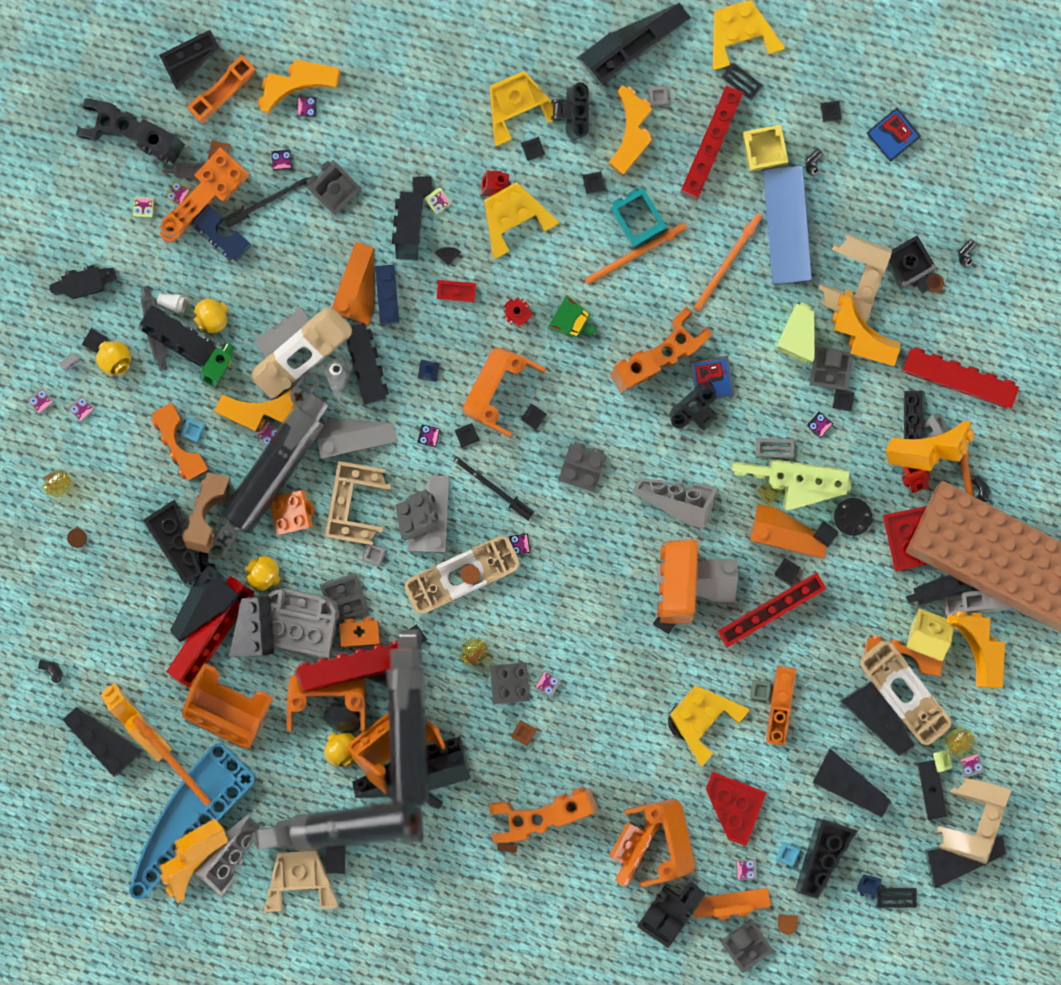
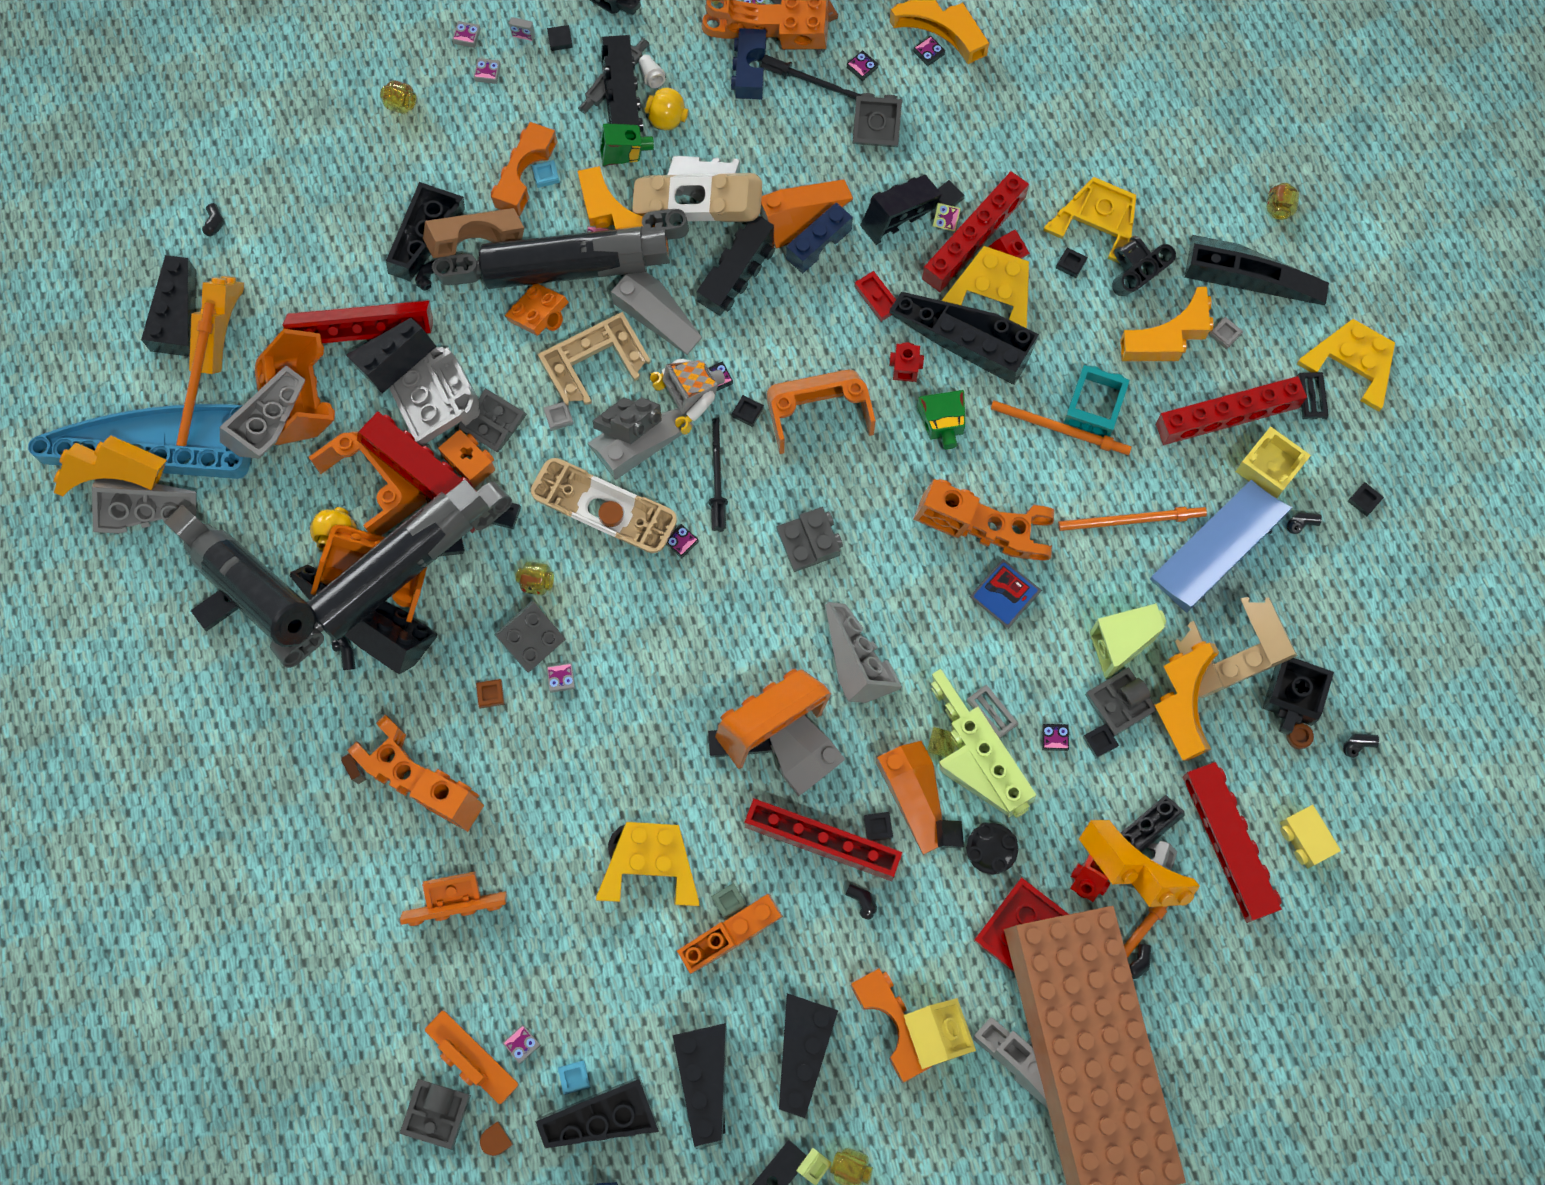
camera: 50 degrees right, 15 degrees down
reddish brown tile [67,528,87,548] -> none
yellow plant [96,341,131,375] -> none
black wedge [170,566,240,642] -> none
yellow plant [245,556,281,591] -> none
tan wing [264,850,339,912] -> none
clear slope [321,356,353,403] -> none
black dish [324,702,360,733] -> none
dark blue tile [418,360,440,382] -> none
black tile [434,247,461,266] -> none
black tile [521,403,547,430] -> none
black tile [582,171,605,194] -> none
orange windscreen [624,799,695,887] -> none
black plate [637,881,706,948] -> none
black piece [669,381,718,431] -> none
red plate [705,771,767,846] -> none
tan piece [860,641,951,745] -> none
slope [866,107,922,162] -> none
black hinge [905,575,970,605] -> none
light orange arch [947,612,1005,688] -> none
none -> light grey wedge [220,366,305,459]
none -> torso [650,359,725,434]
none -> black arm [845,883,877,920]
none -> black wedge [890,292,1039,385]
none -> red brick [922,171,1029,292]
none -> light yellow brick [1280,805,1341,869]

